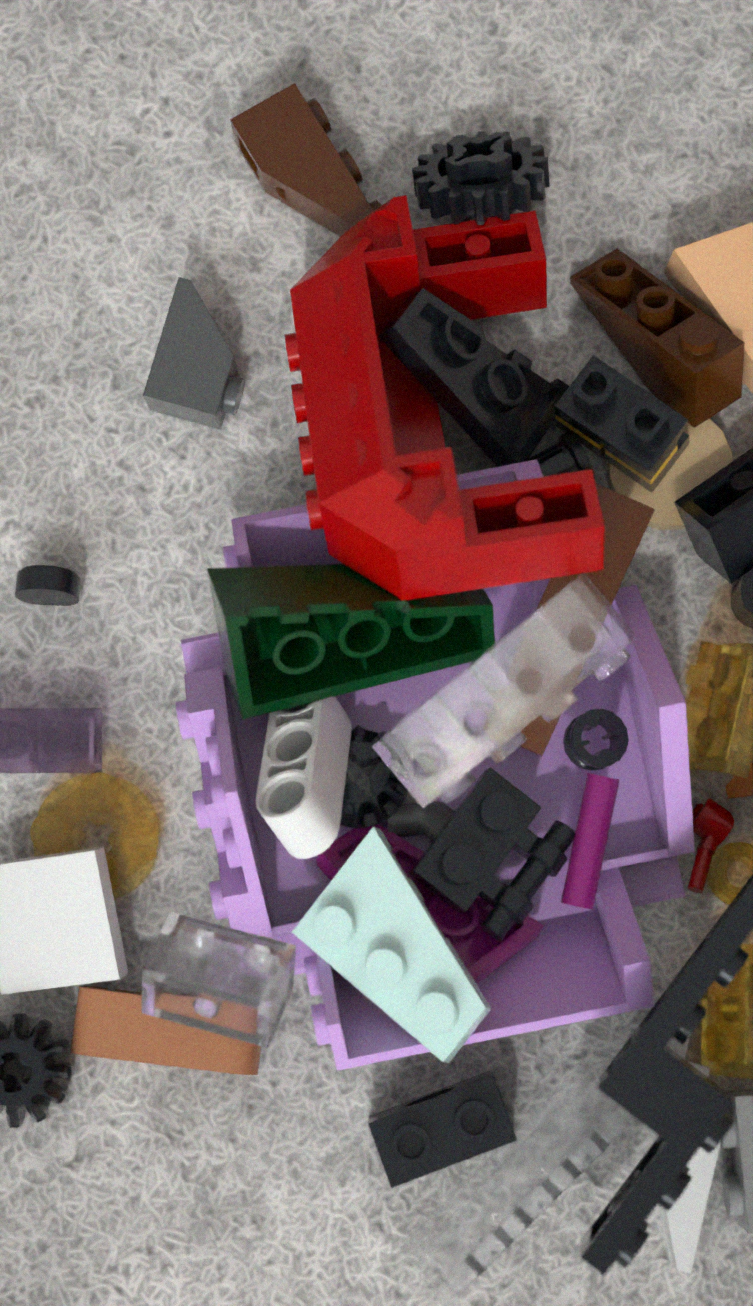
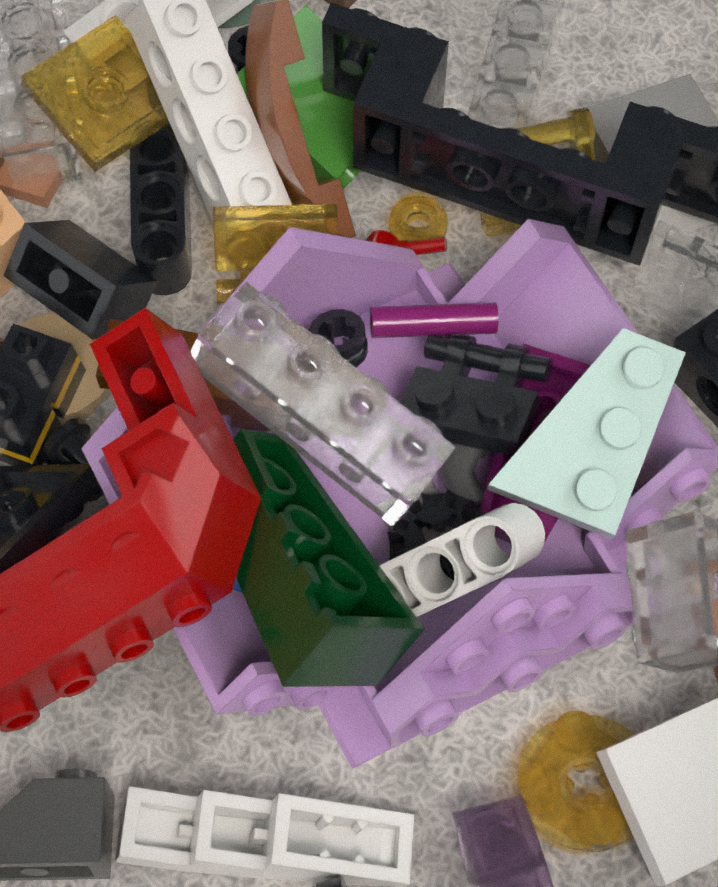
camera: 105 degrees left, 20 degrees down
none -> white slope [115,786,414,887]

